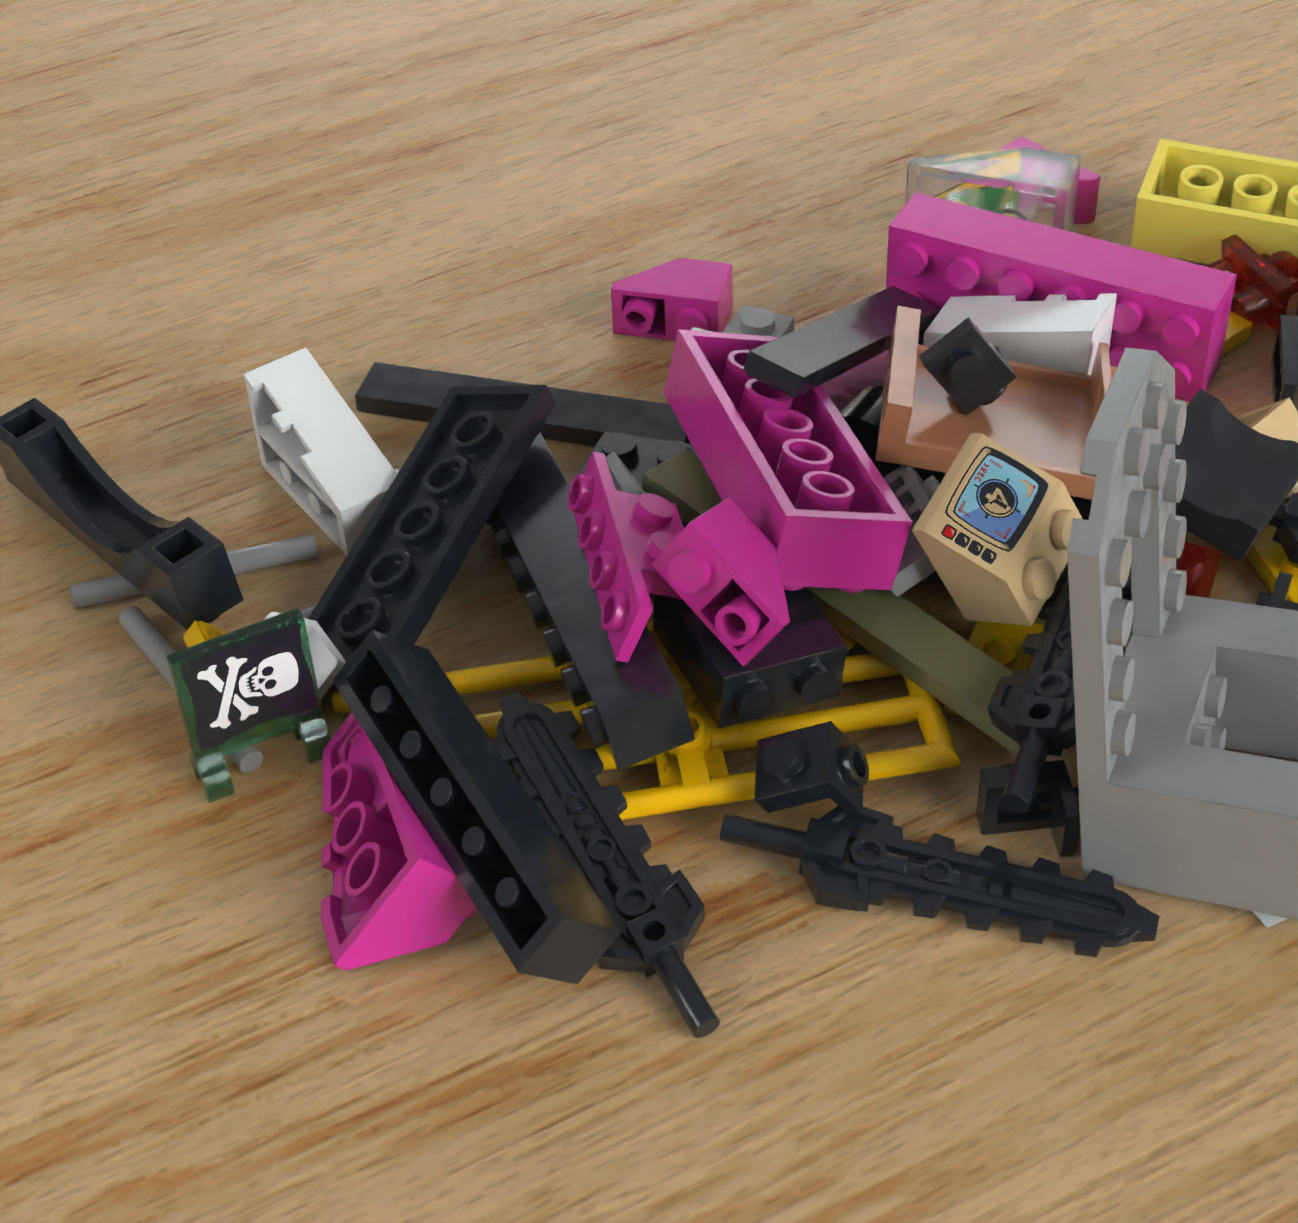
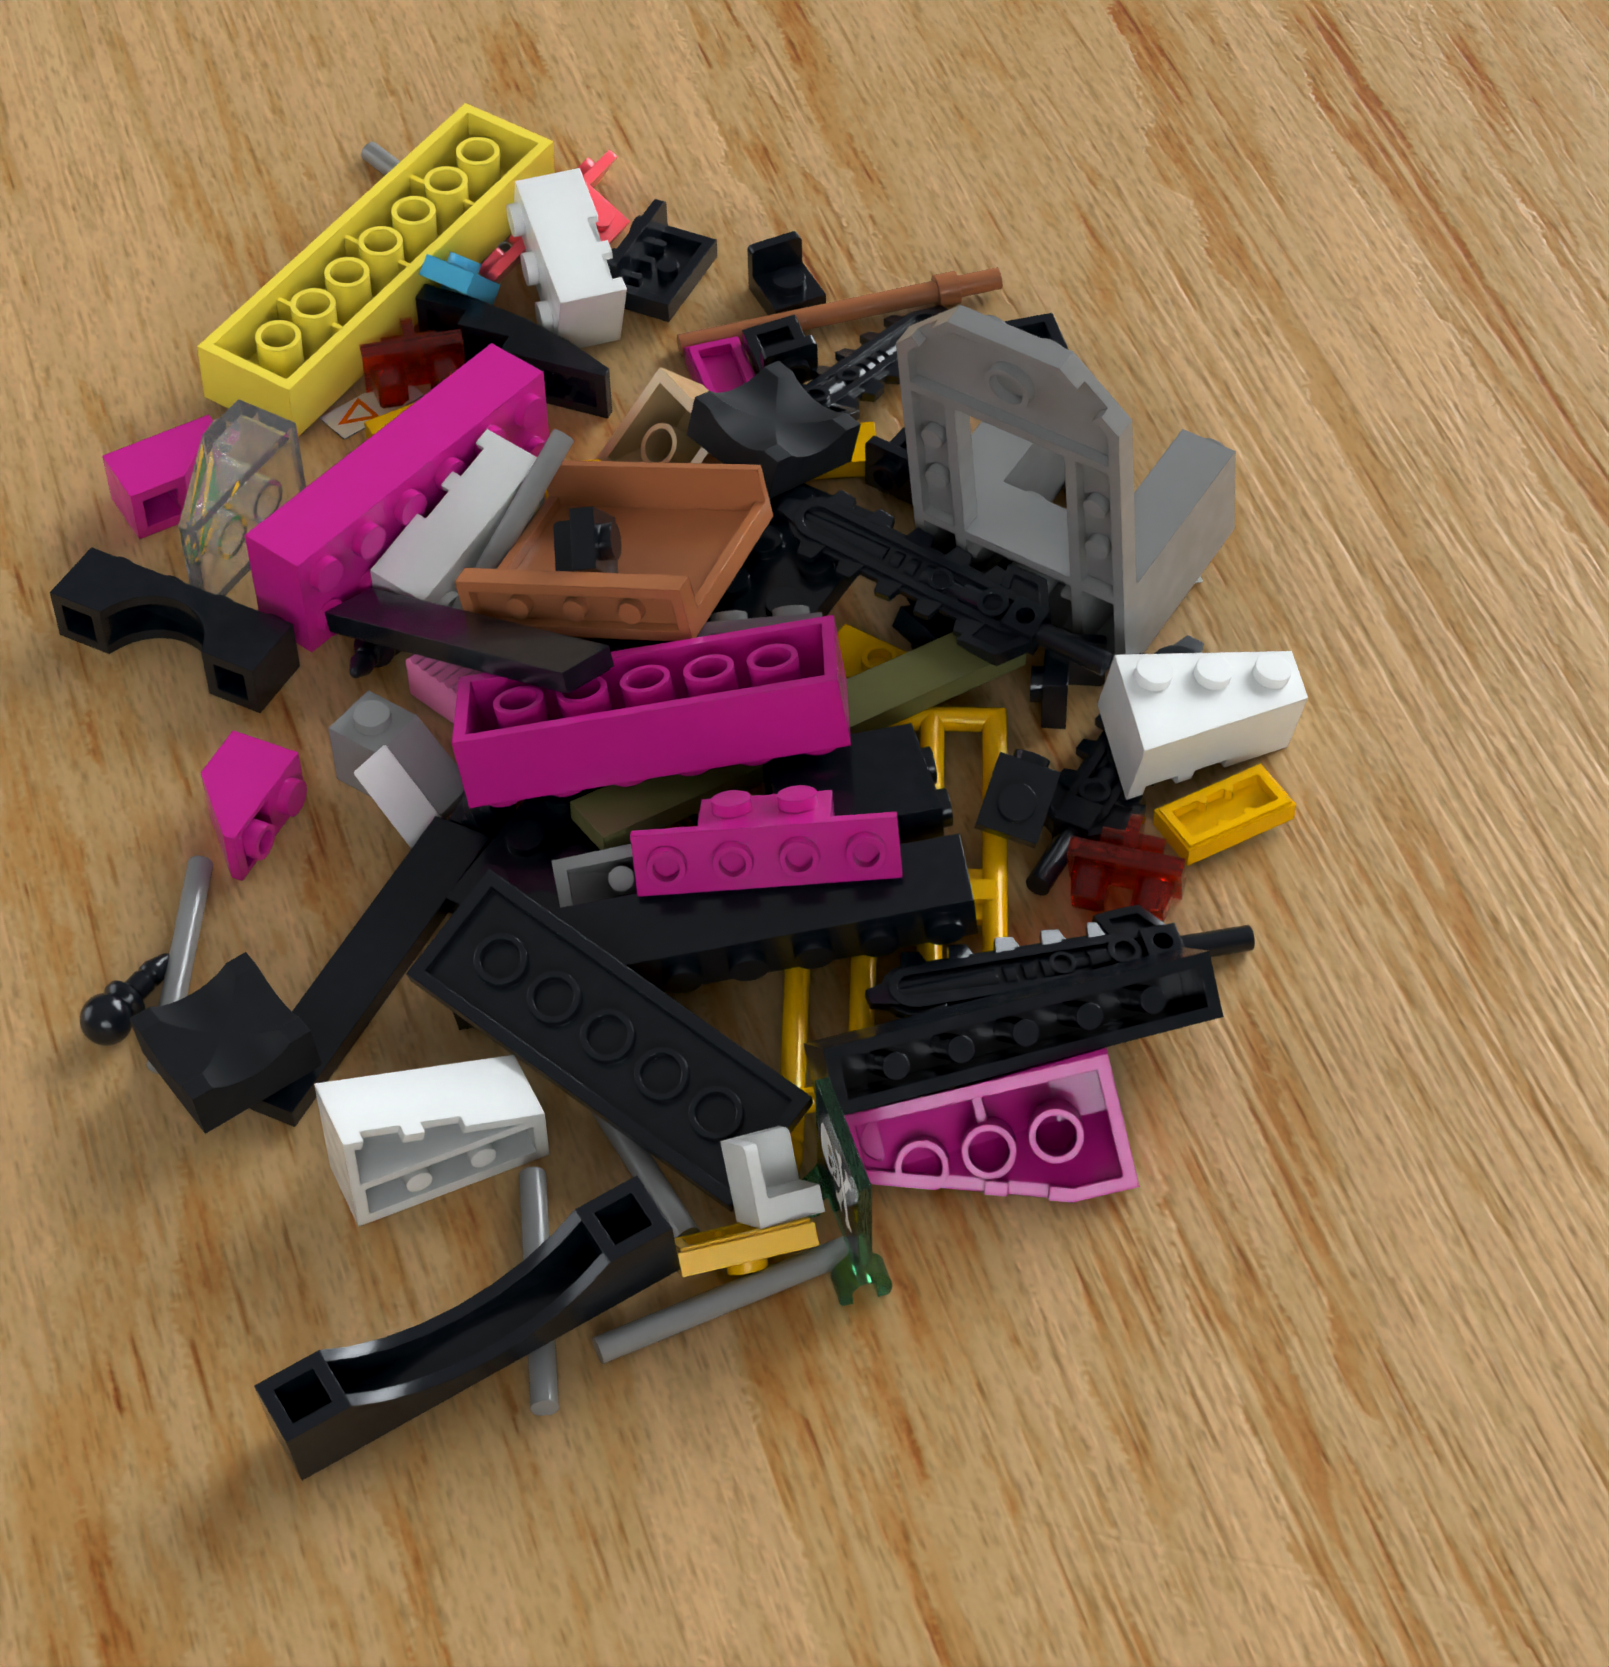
camera: 80 degrees left, 5 degrees up
dark pink slope [651,497,790,667] -> none
tan slope [912,433,1082,626] -> none
none -> black arch [50,547,300,713]
none -> black bar [80,953,169,1046]
none -> black brick [129,952,322,1134]
none -> light grey bar [146,856,213,1074]
none -> light grey bar [452,429,574,610]
none -> clear red hips [1067,813,1186,922]
none -> white wedge [1097,651,1308,800]
none -> yellow plate [1153,763,1296,866]

